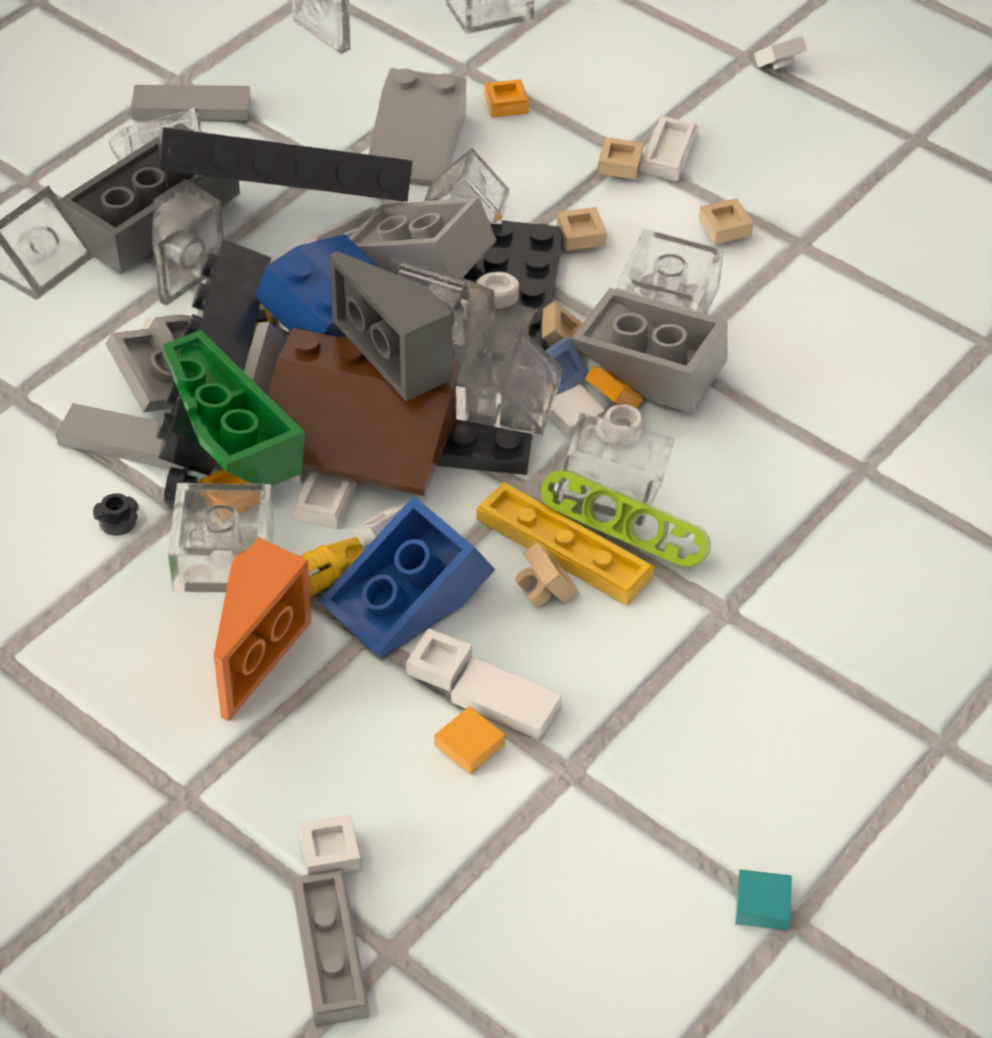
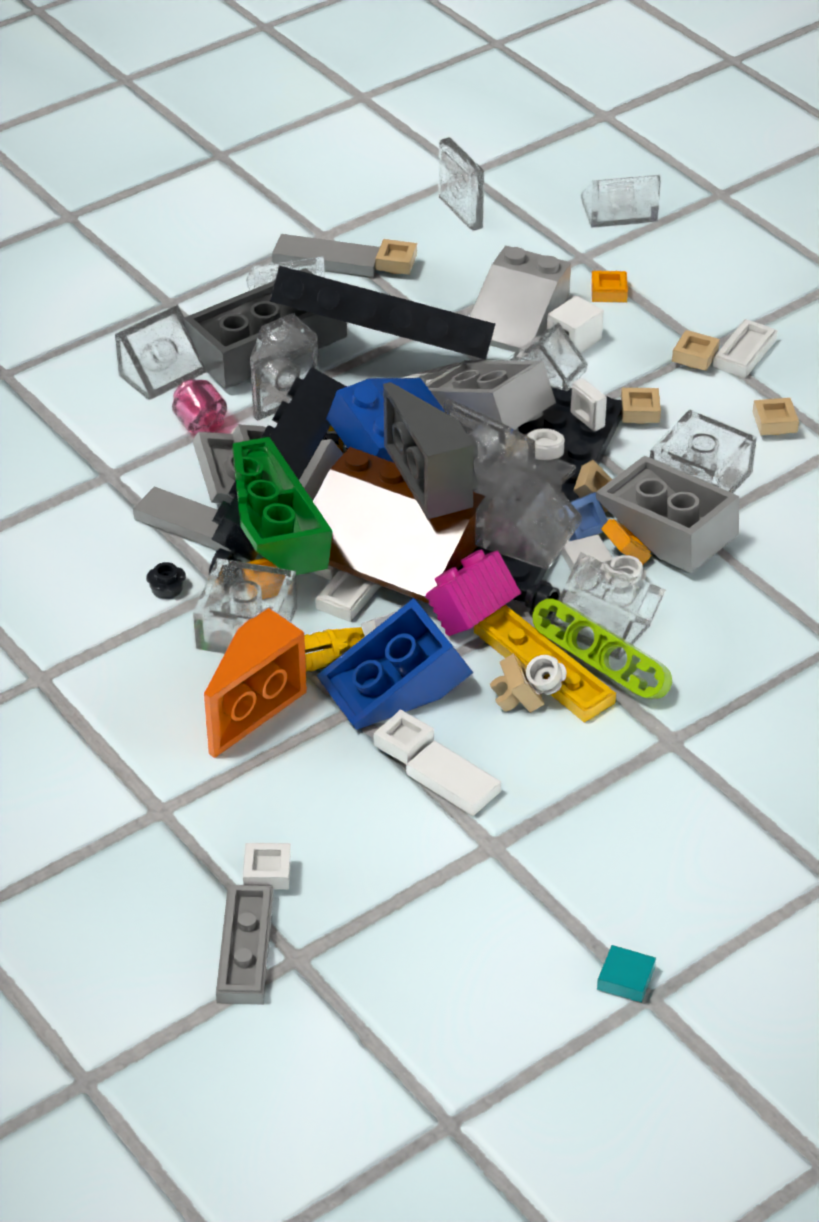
camera: 15 degrees right, 5 degrees down
light orange tile [434,706,505,774] -> none
none -> clear pink head [172,379,228,435]
none -> tan plate [375,239,417,275]
none -> dark pink brick [425,549,521,636]
none -> black plate [525,580,560,619]
none -> white plate [526,655,567,695]
none -> white brick [546,295,604,358]
none -> white tile [571,378,607,432]

